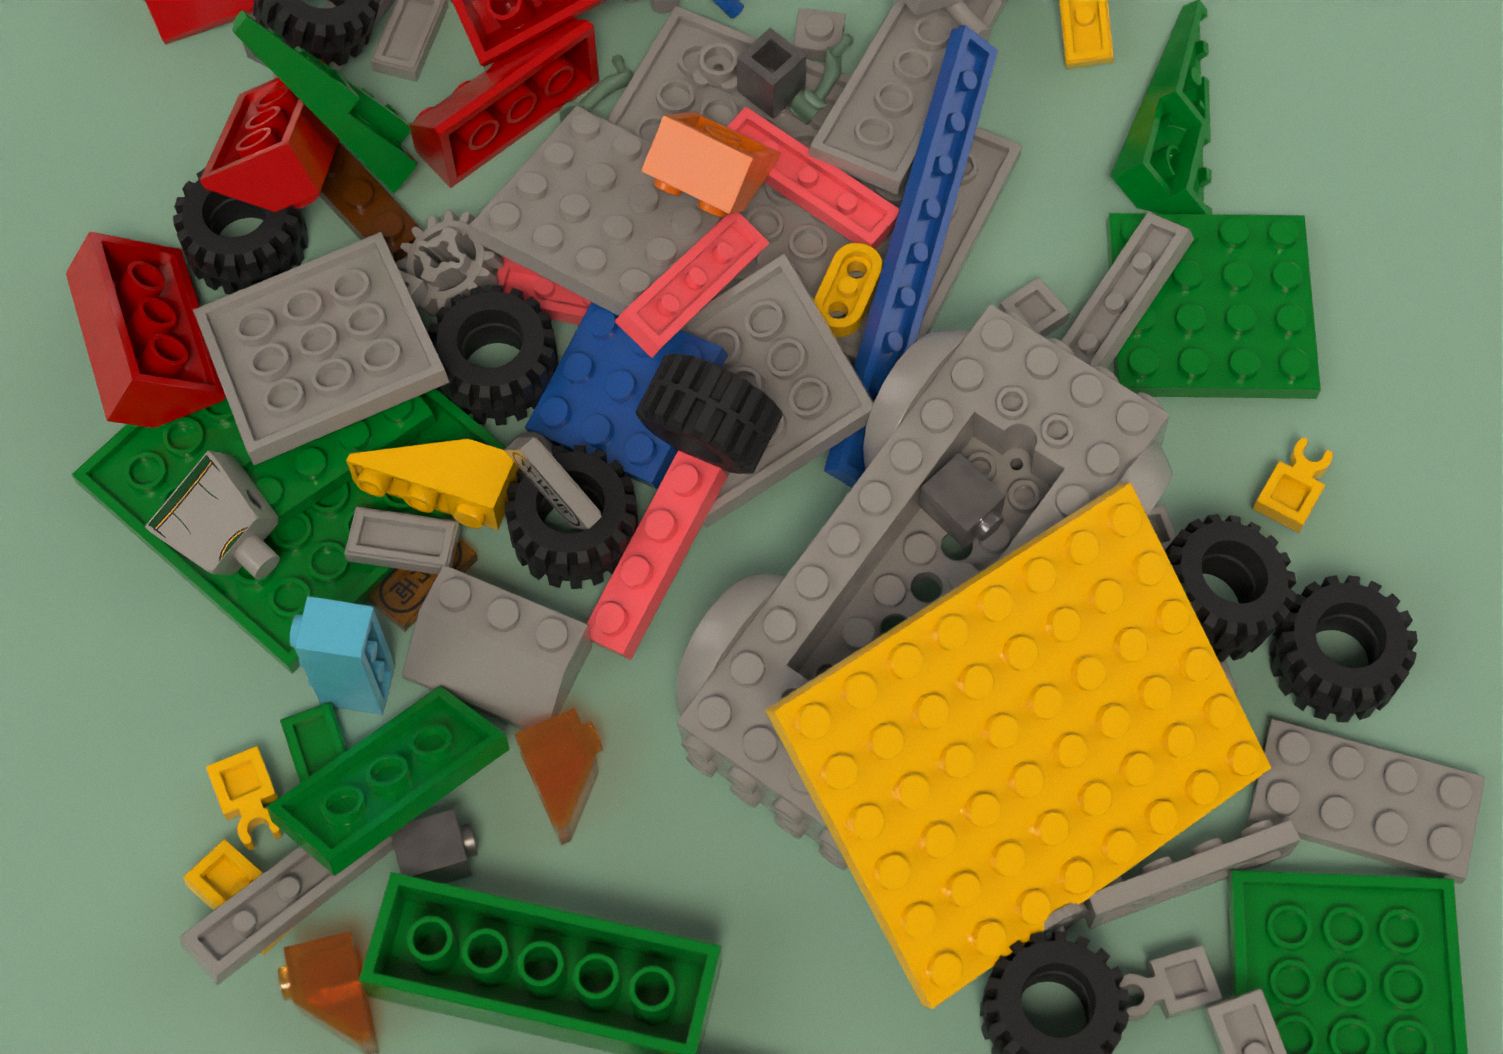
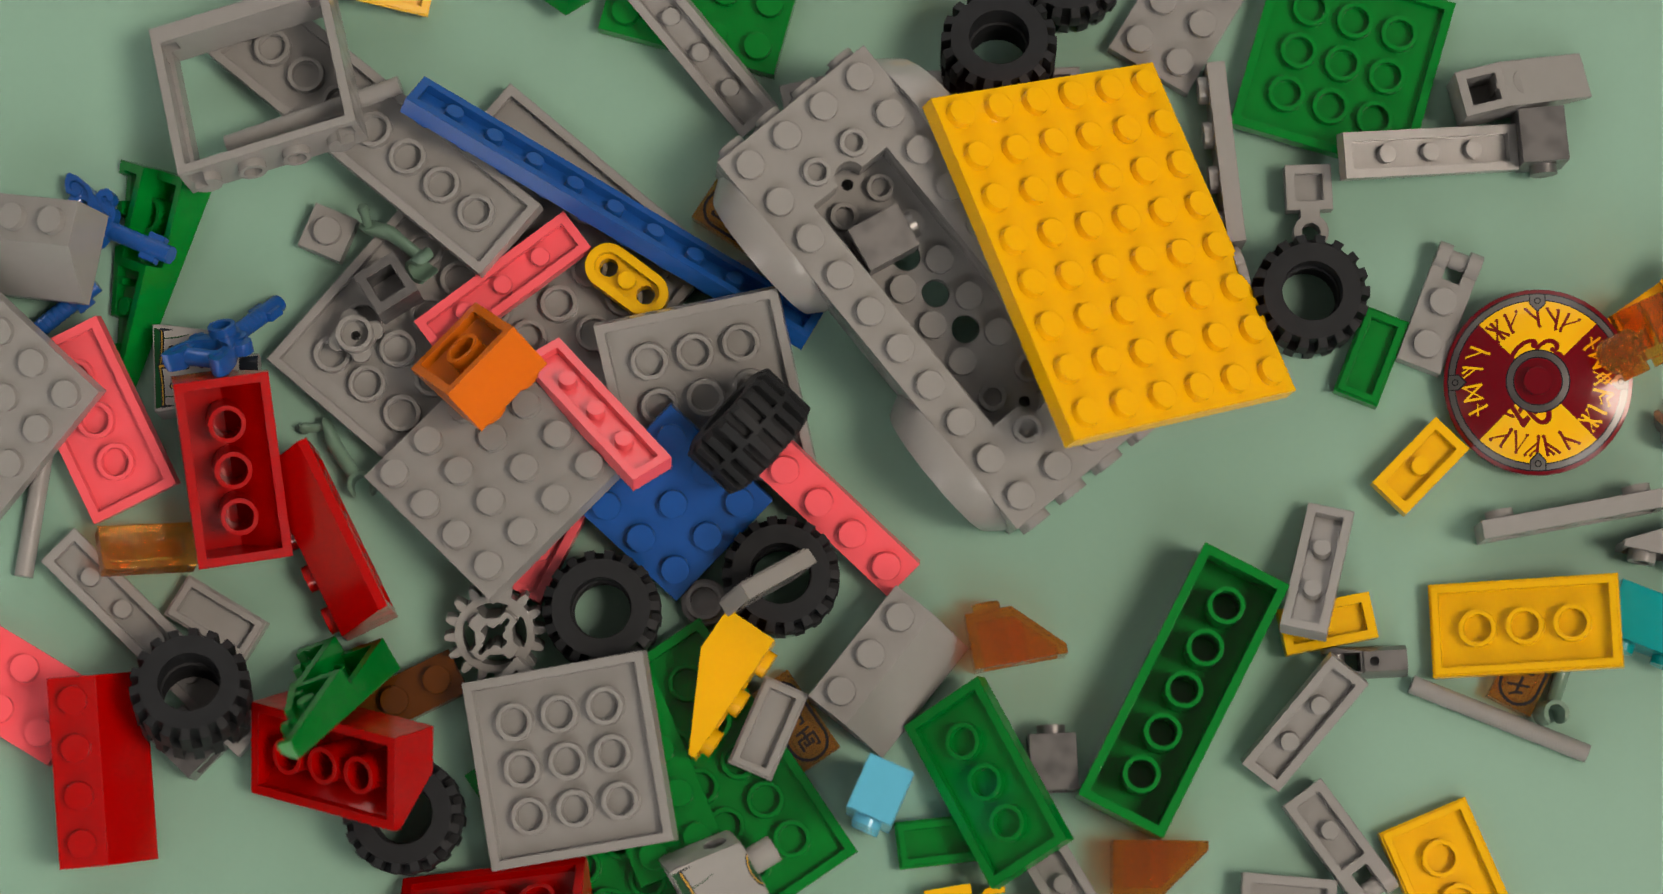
camera: 75 degrees left, 15 degrees up
light grey plate [998,277,1070,337] -> none

